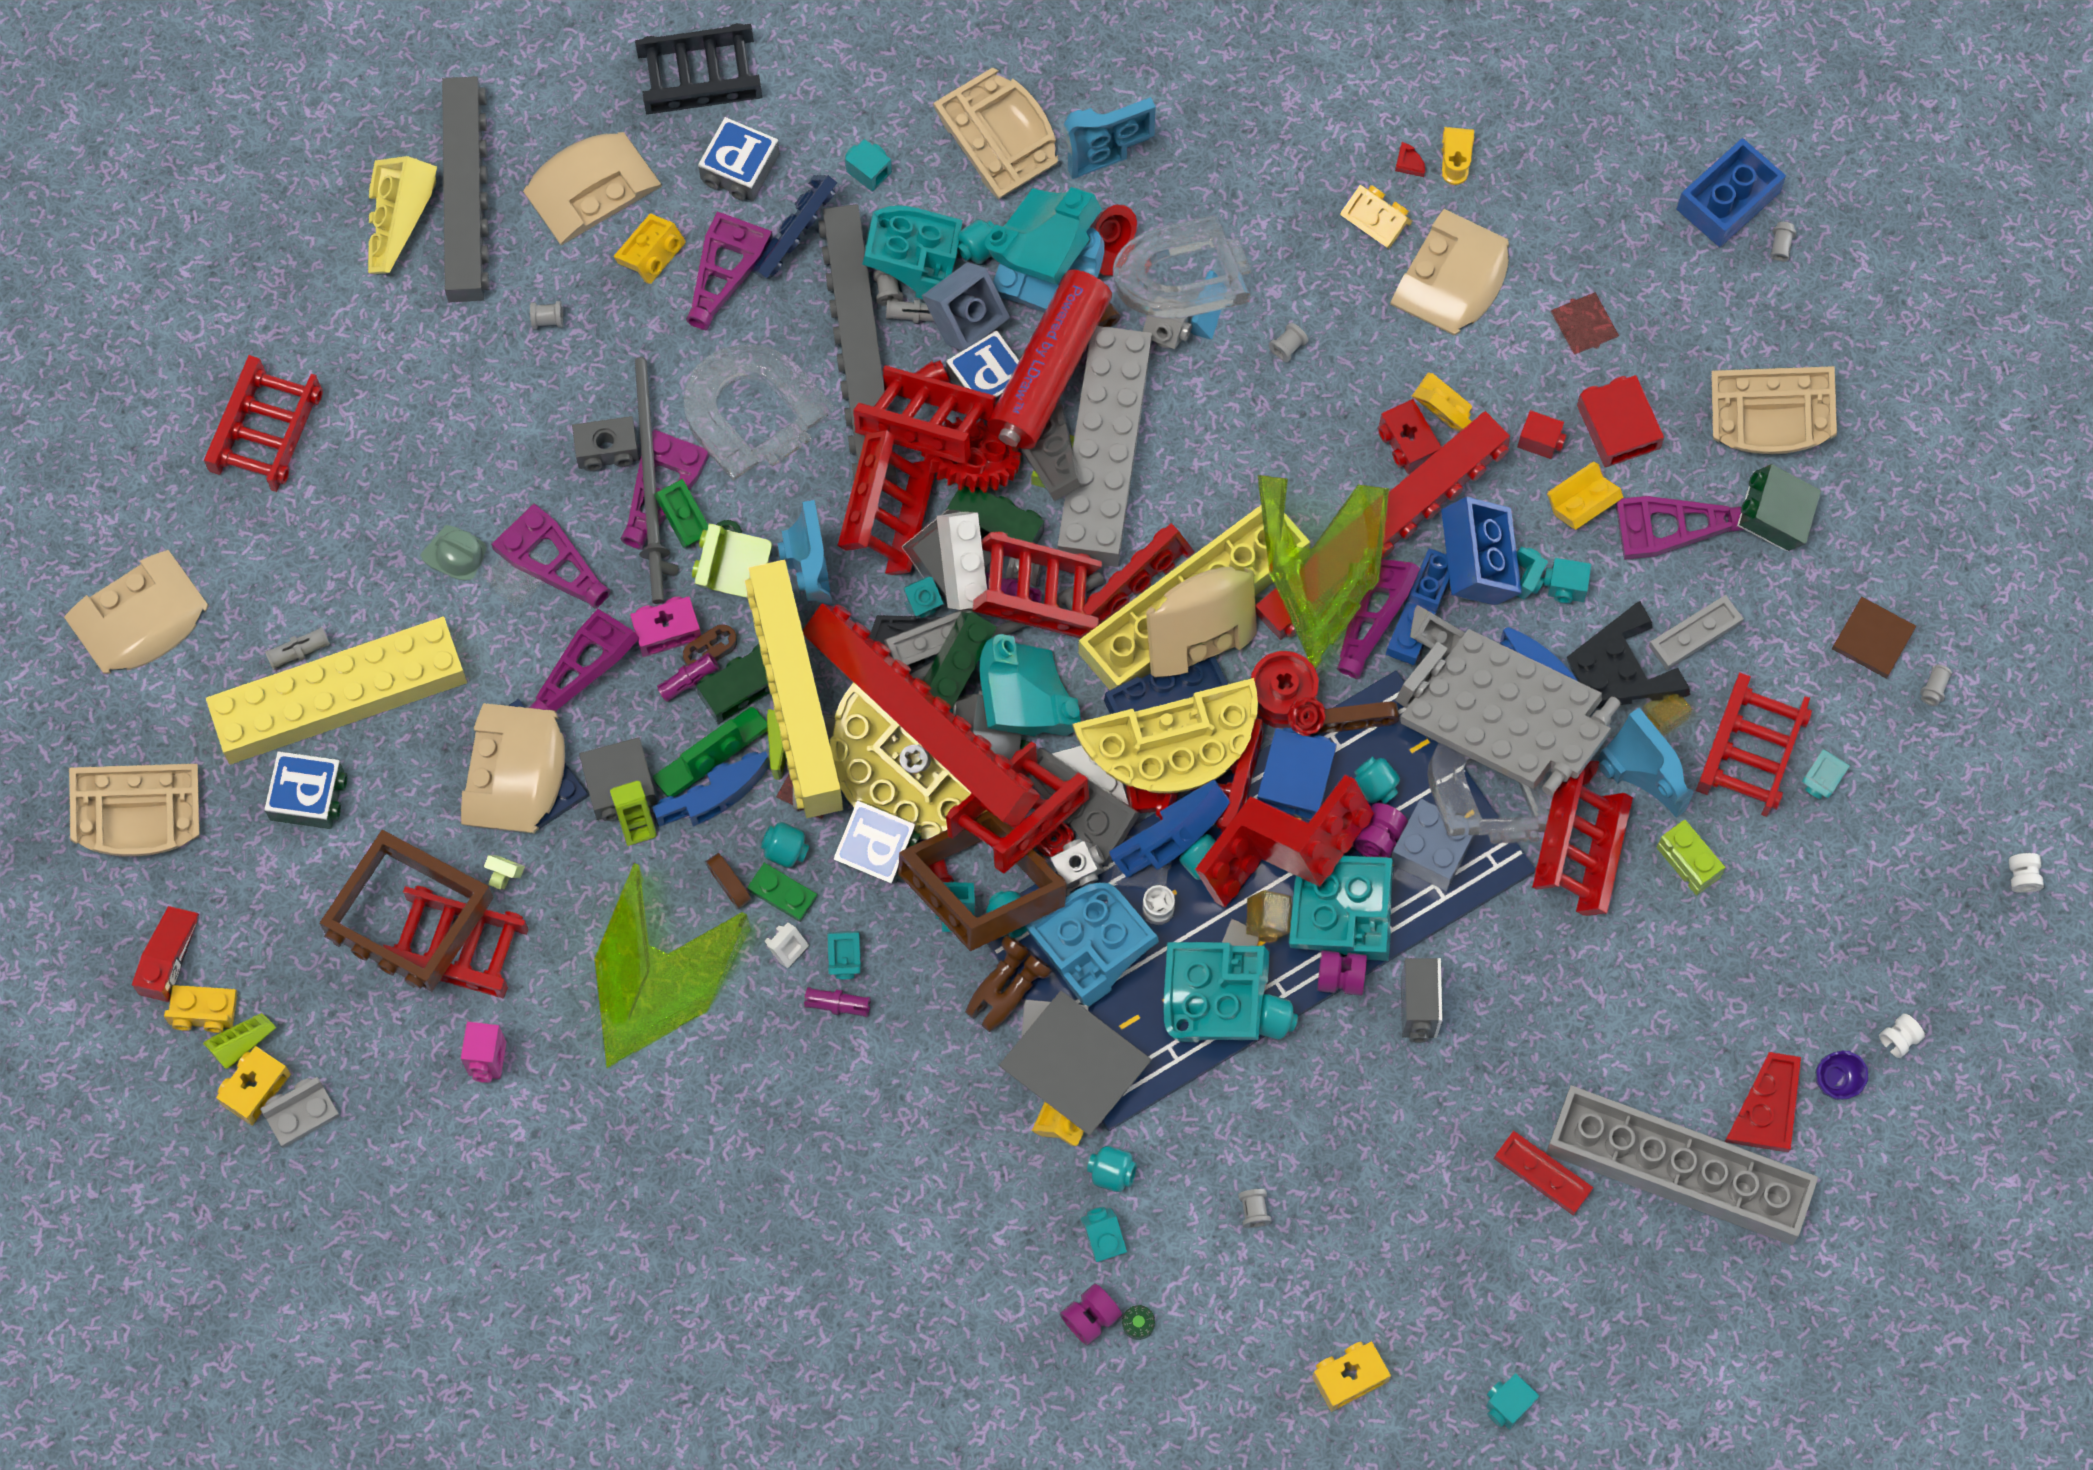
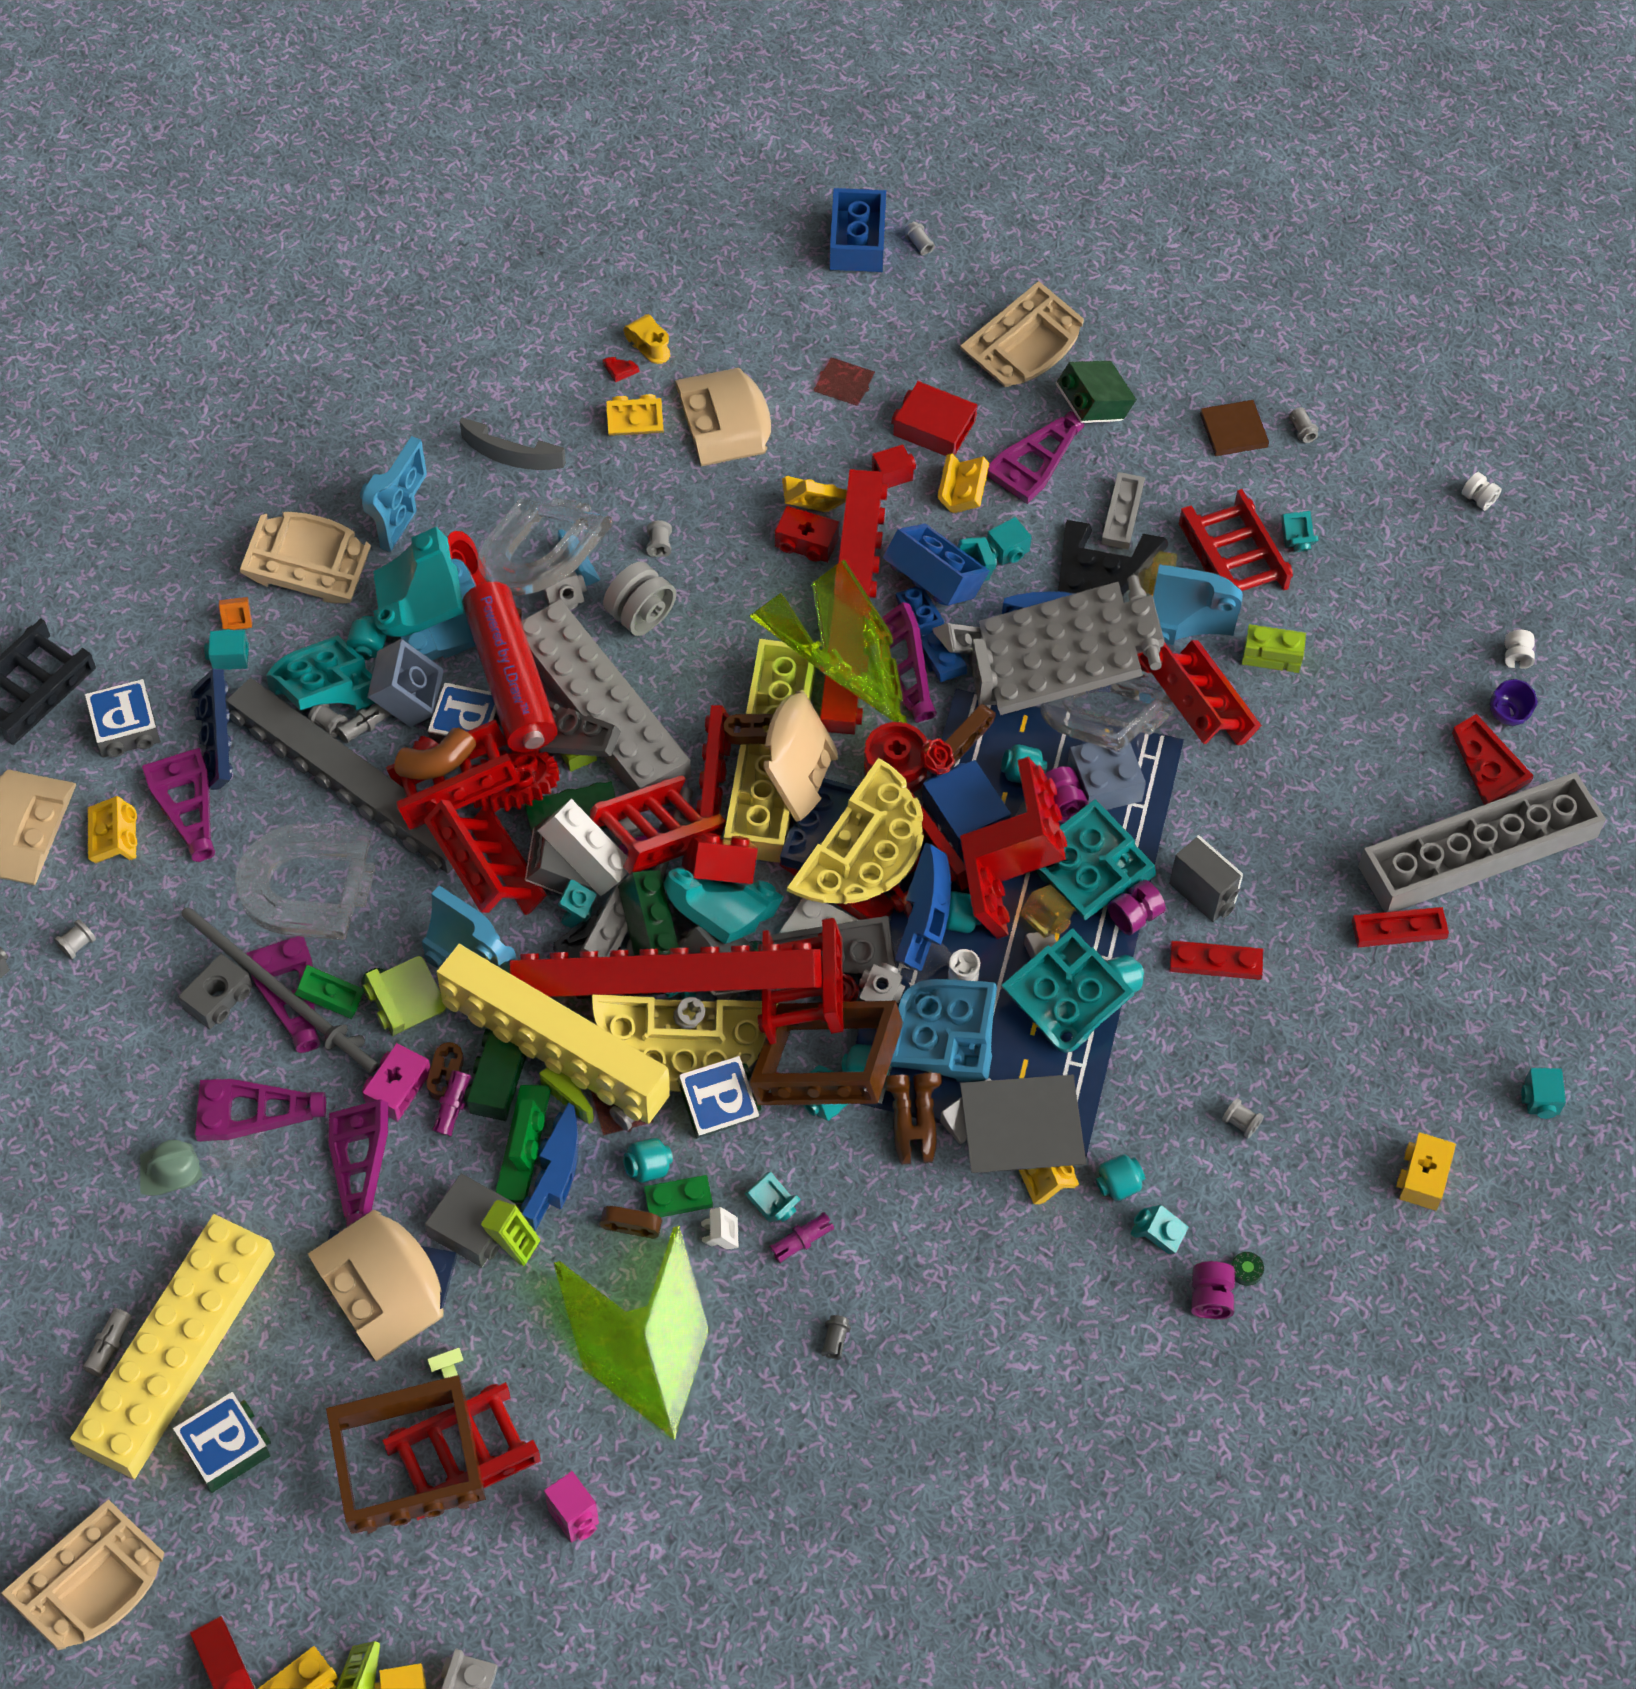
camera: 45 degrees left, 10 degrees down
none -> orange tile [219,597,252,630]
none -> dark orange cylinder [395,728,476,780]
none -> dark grey slope [459,417,566,470]
none -> light grey wheel [603,562,676,636]
none -> red slope [681,833,758,884]
none -> reddish brown beam [724,714,773,745]
none -> dark grey pin [821,1315,851,1360]
none -> red plate [1169,941,1263,980]

